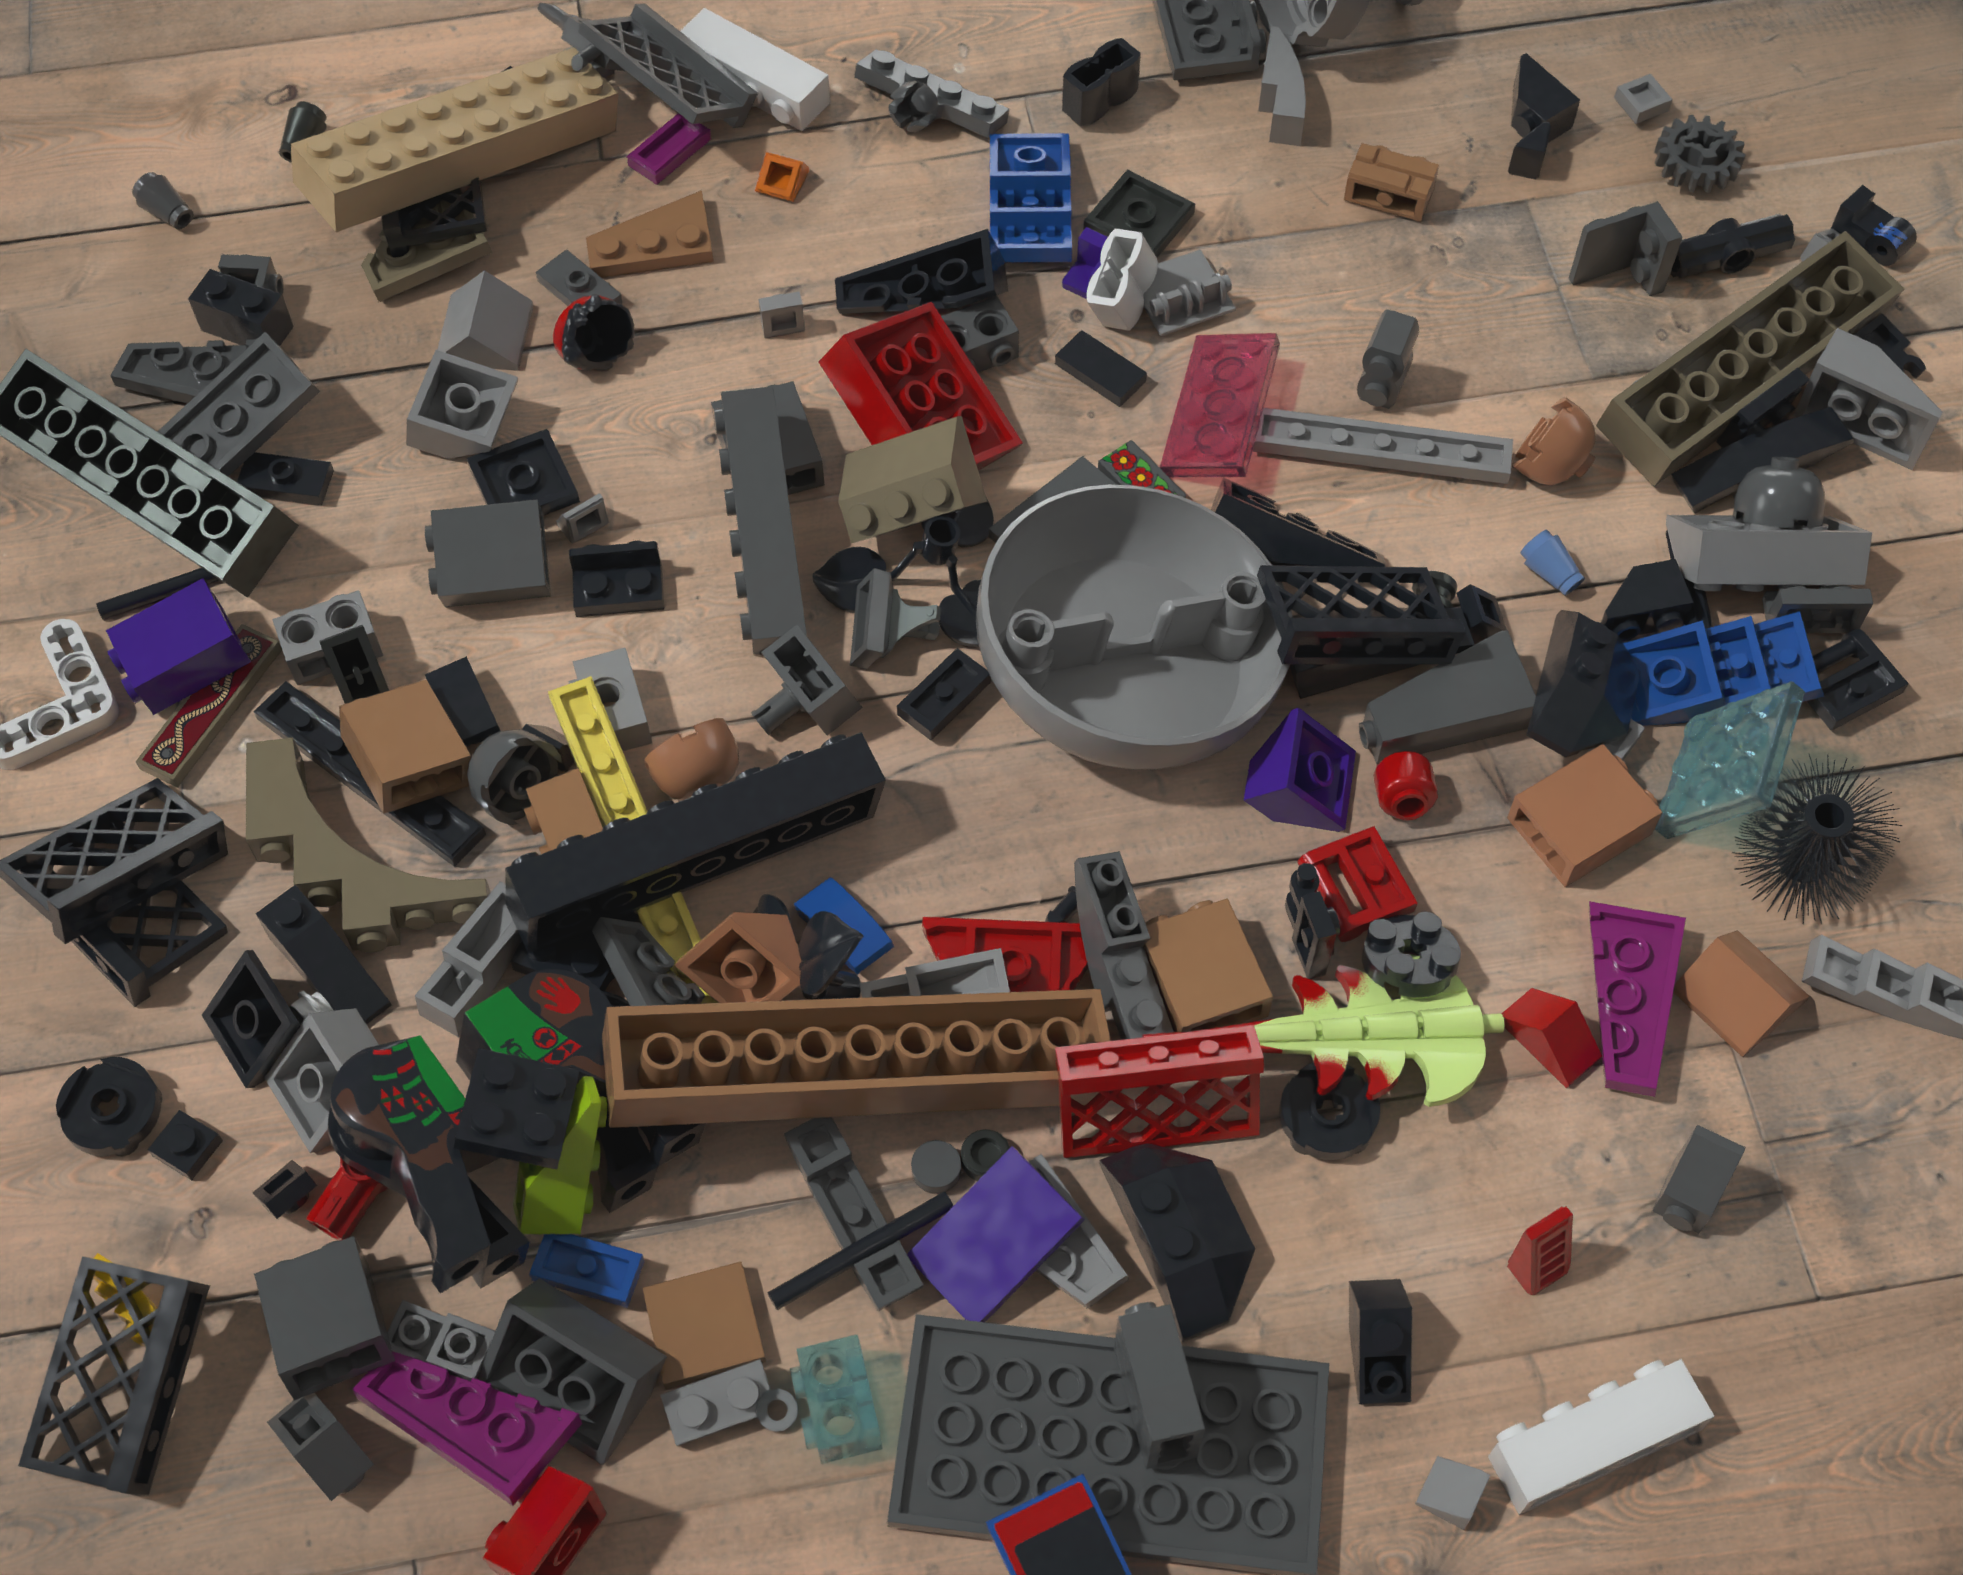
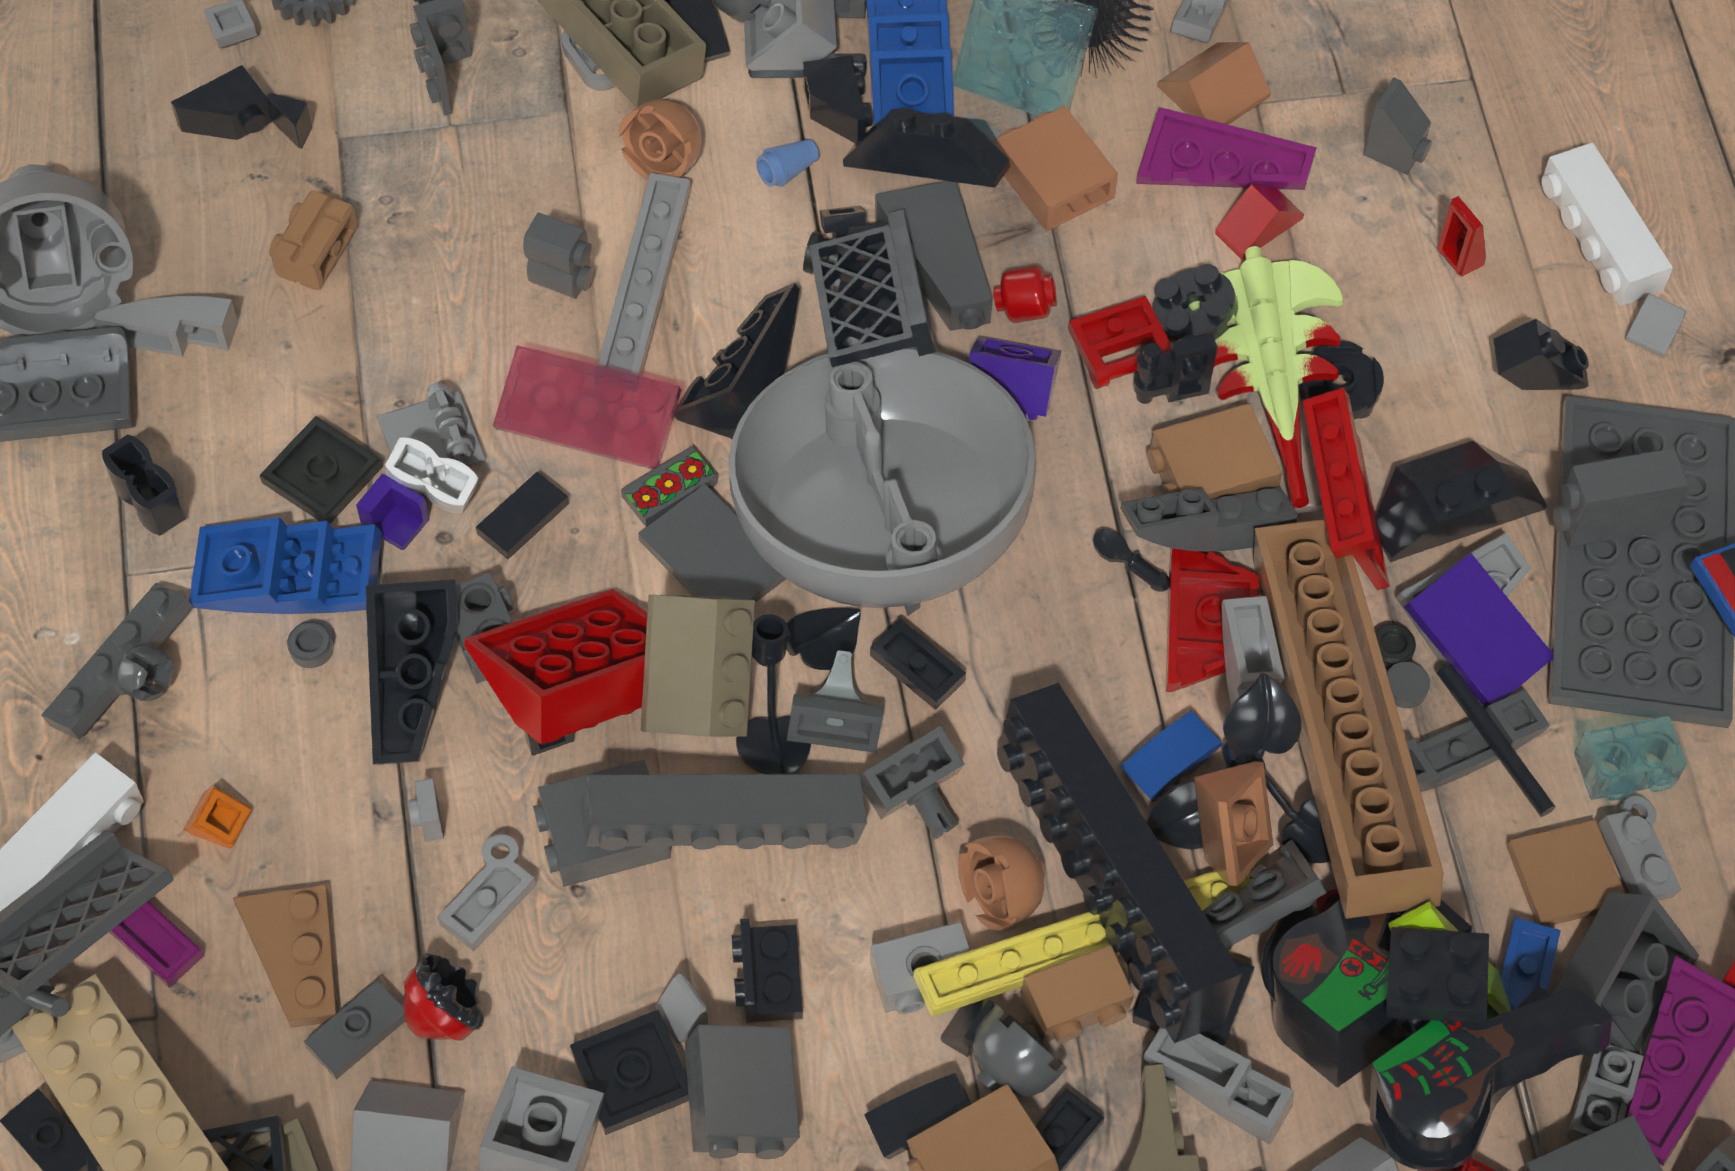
camera: 90 degrees left, 0 degrees up
none -> dark grey tile [287,622,334,668]
none -> light grey hinge [437,834,536,952]

